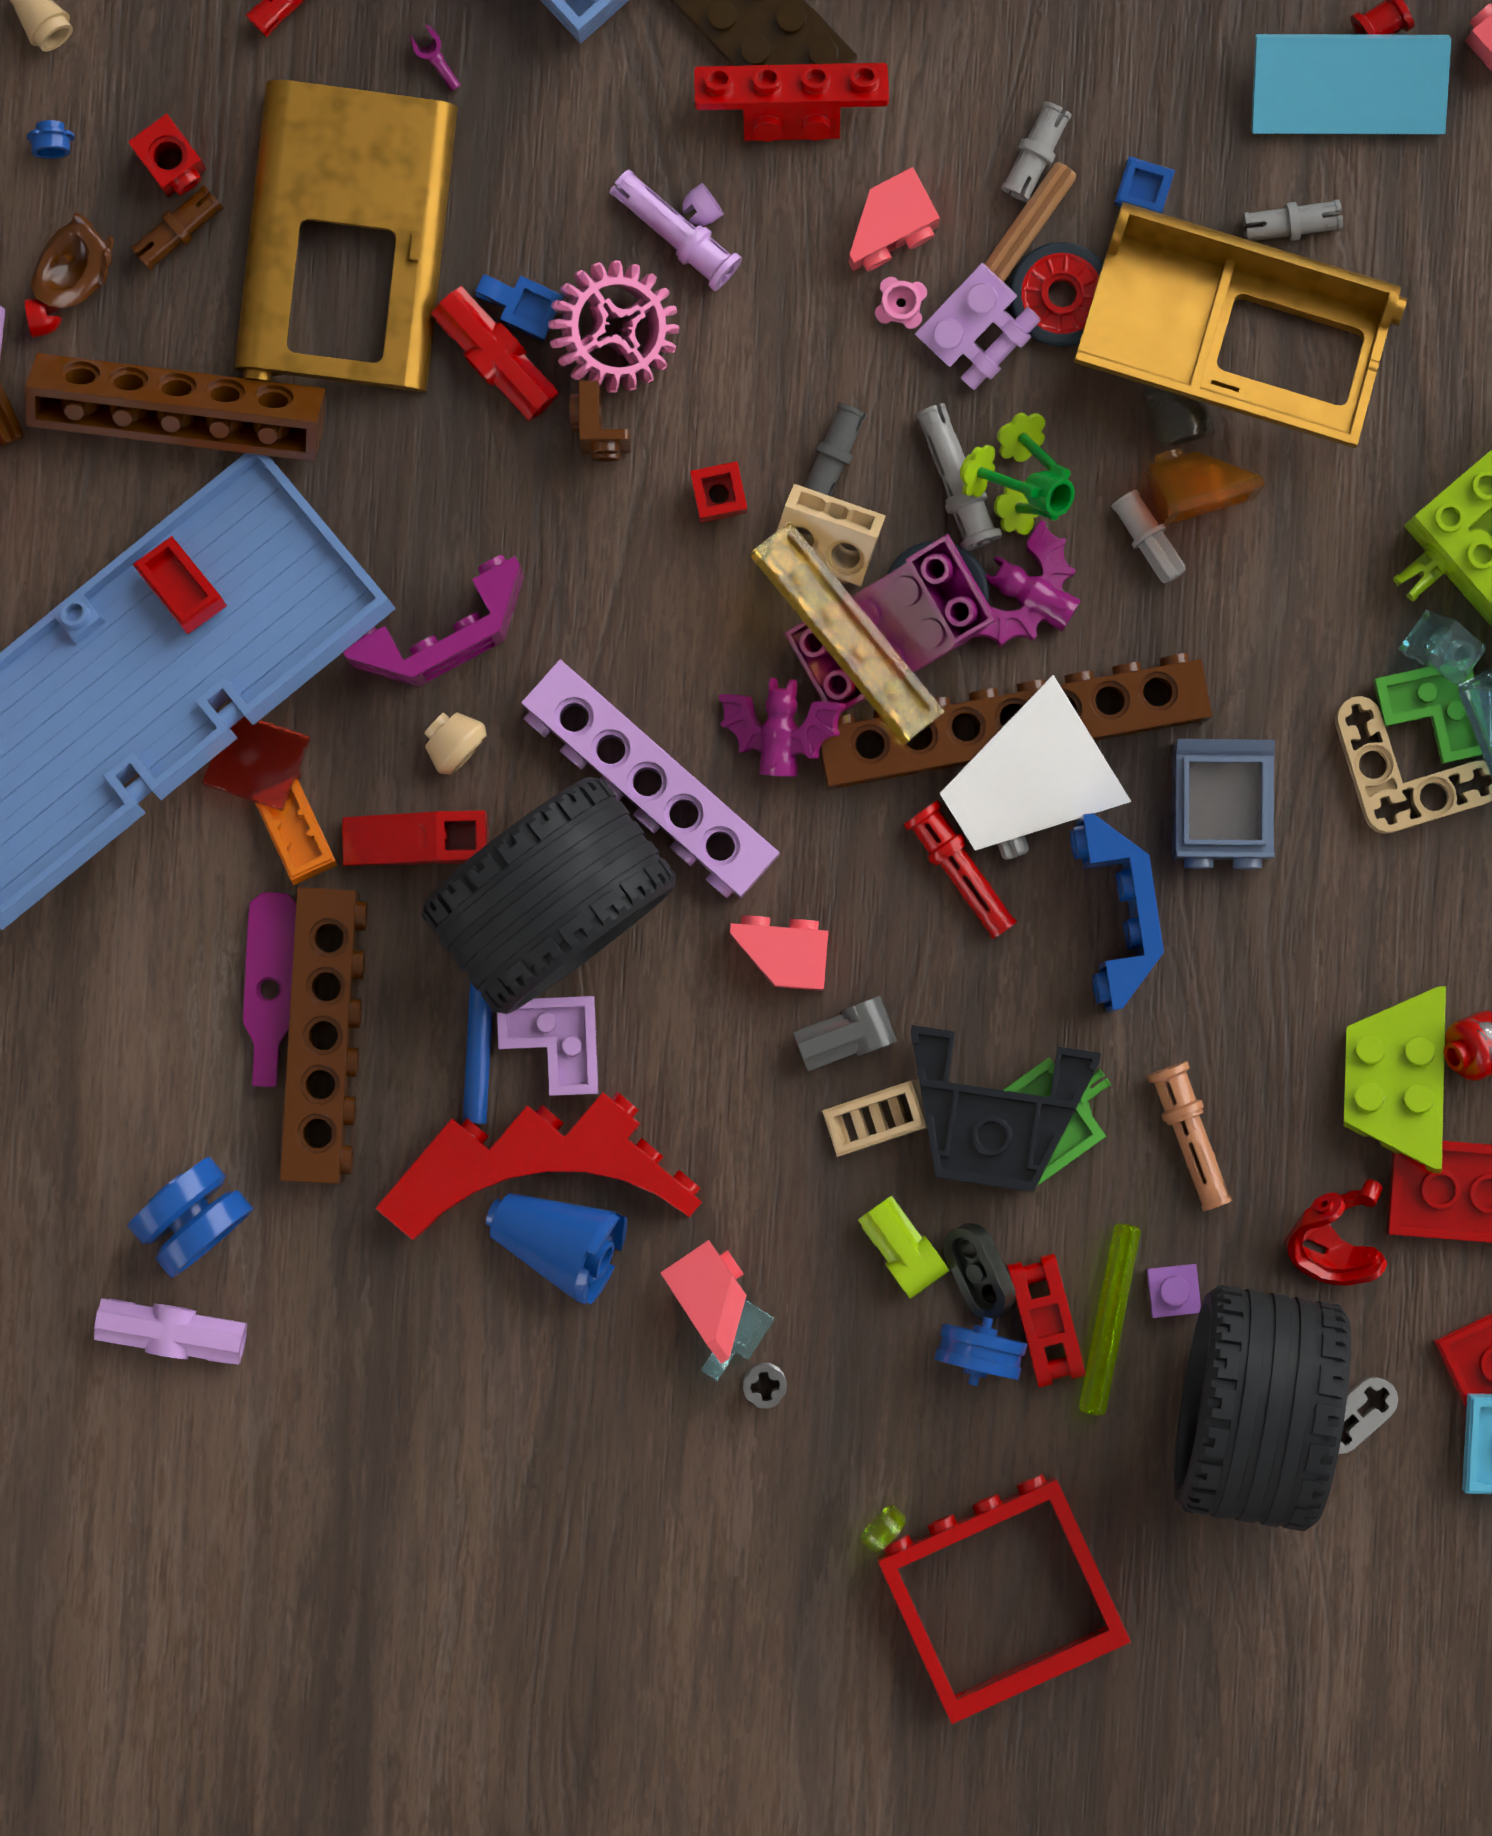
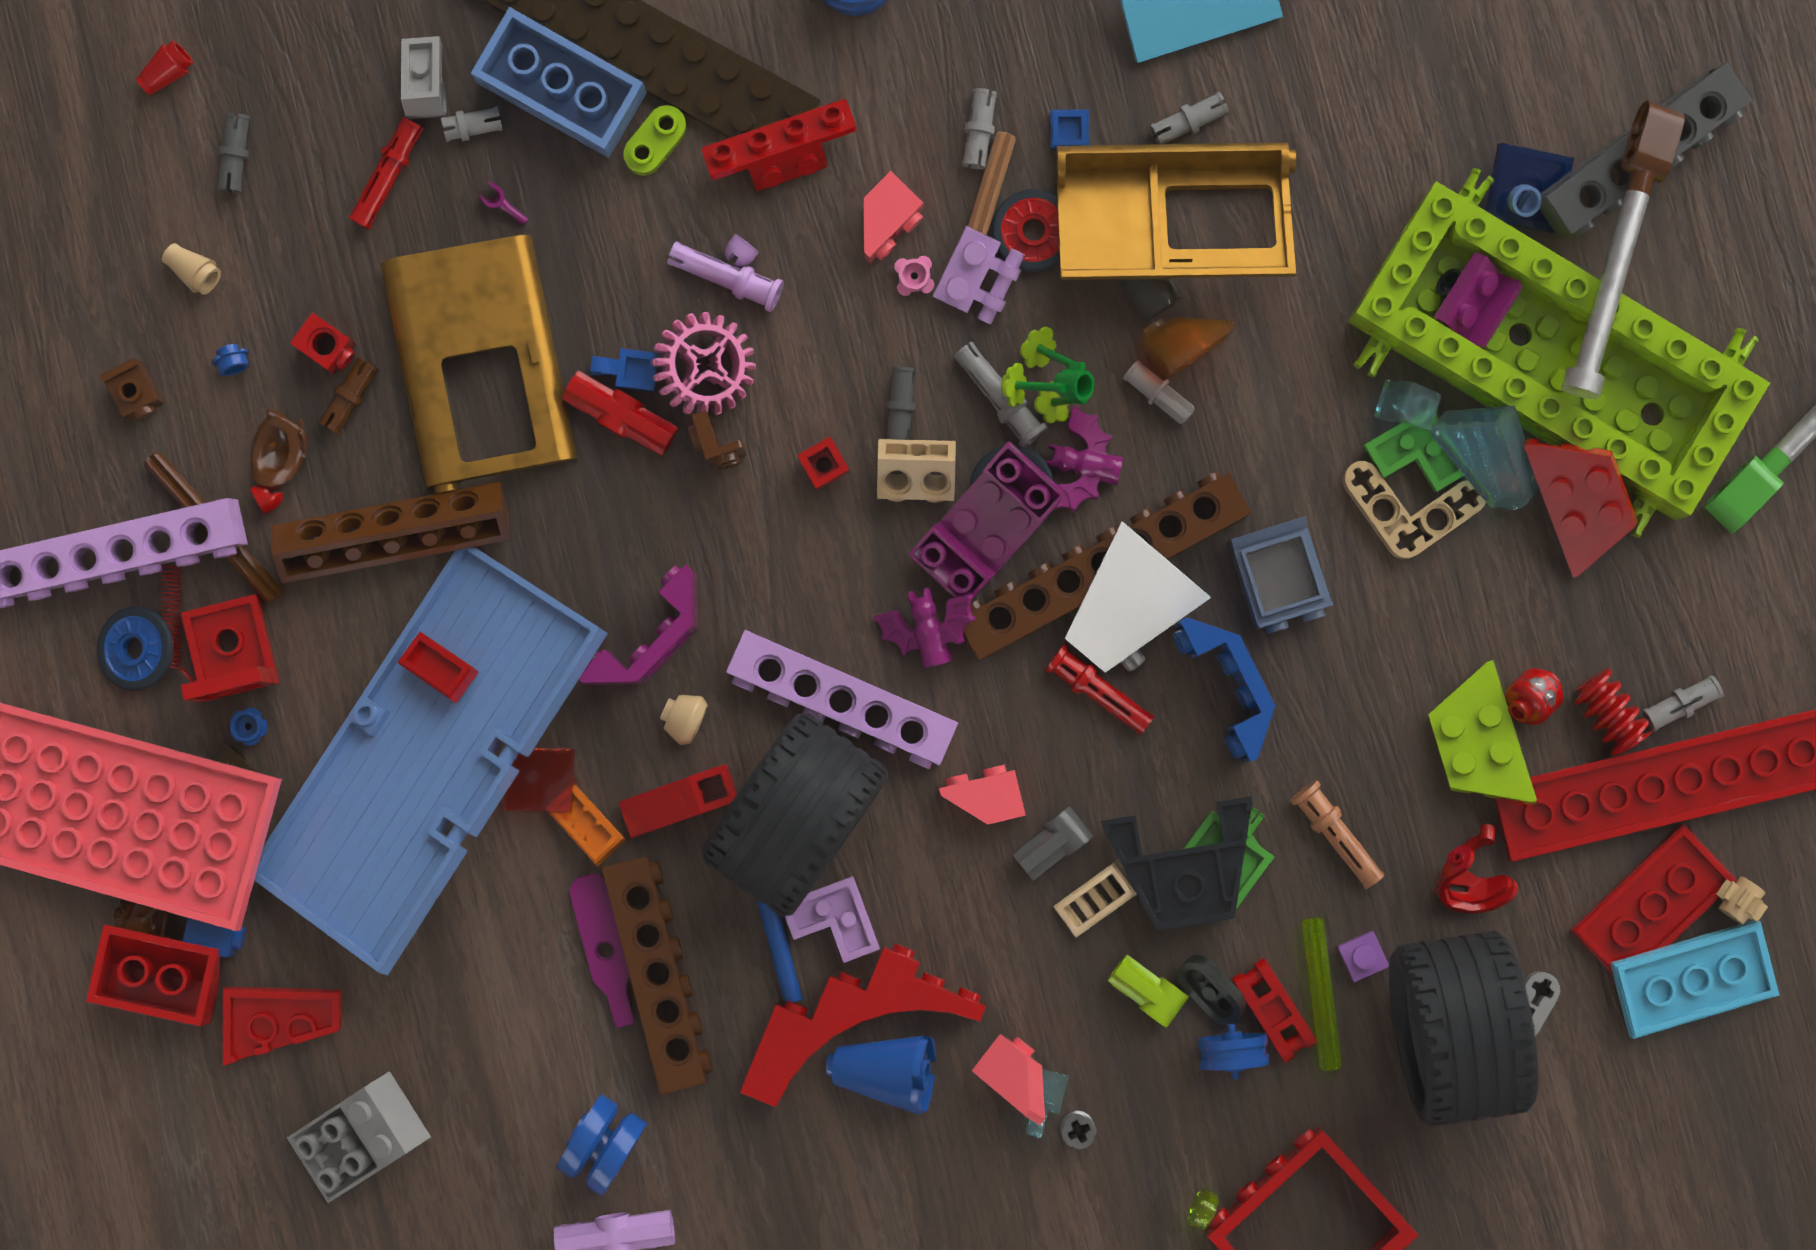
camera: 15 degrees left, 0 degrees up
clear yellow plate [750,522,945,745] -> none
none -> lime plate [623,105,687,176]

